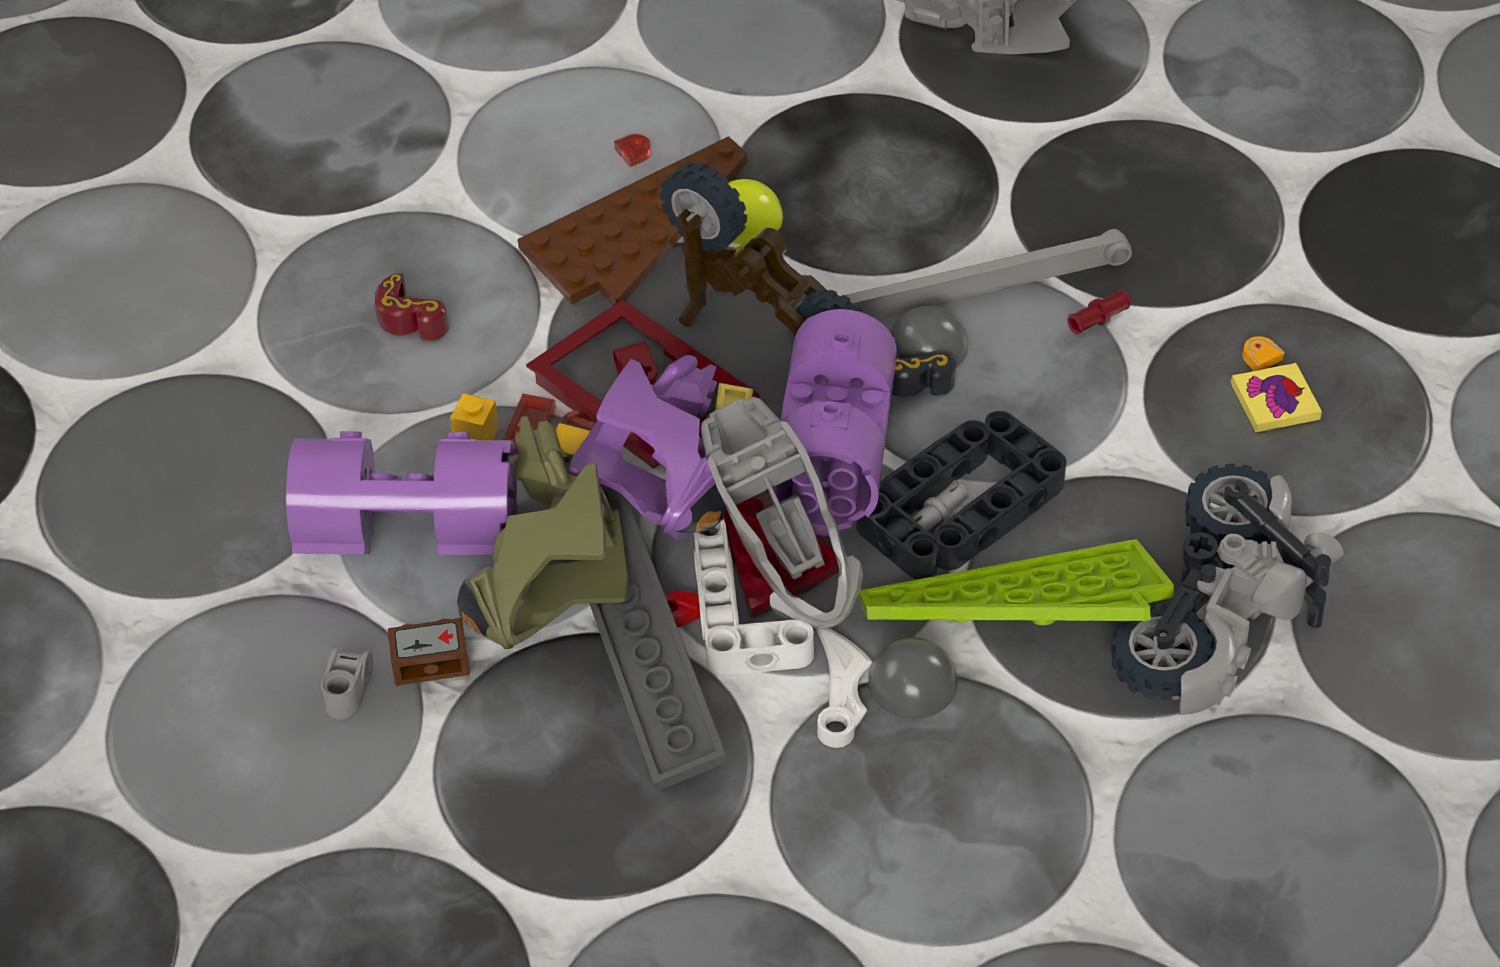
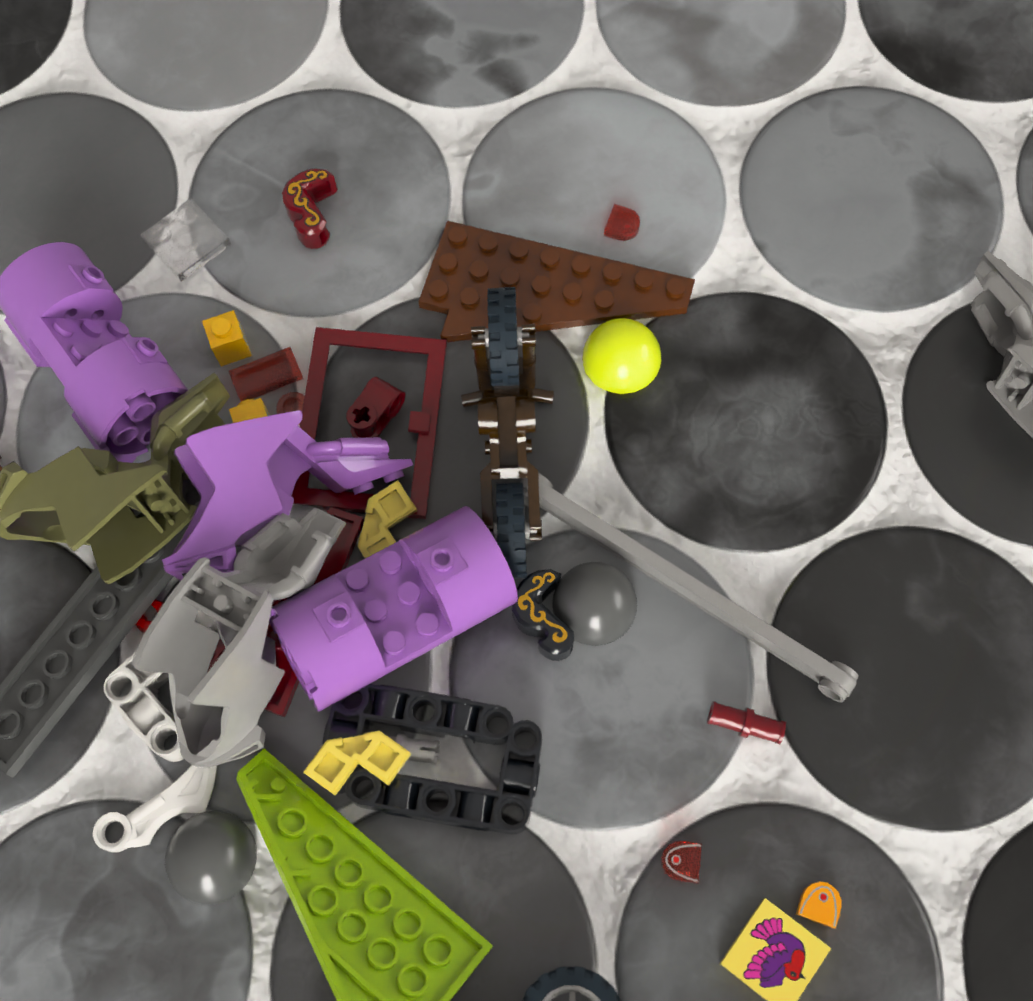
camera: 55 degrees right, 20 degrees up
none -> clear plate [140,198,232,282]
none -> light yellow tile [303,730,411,796]
none -> clear red tile [661,841,702,884]

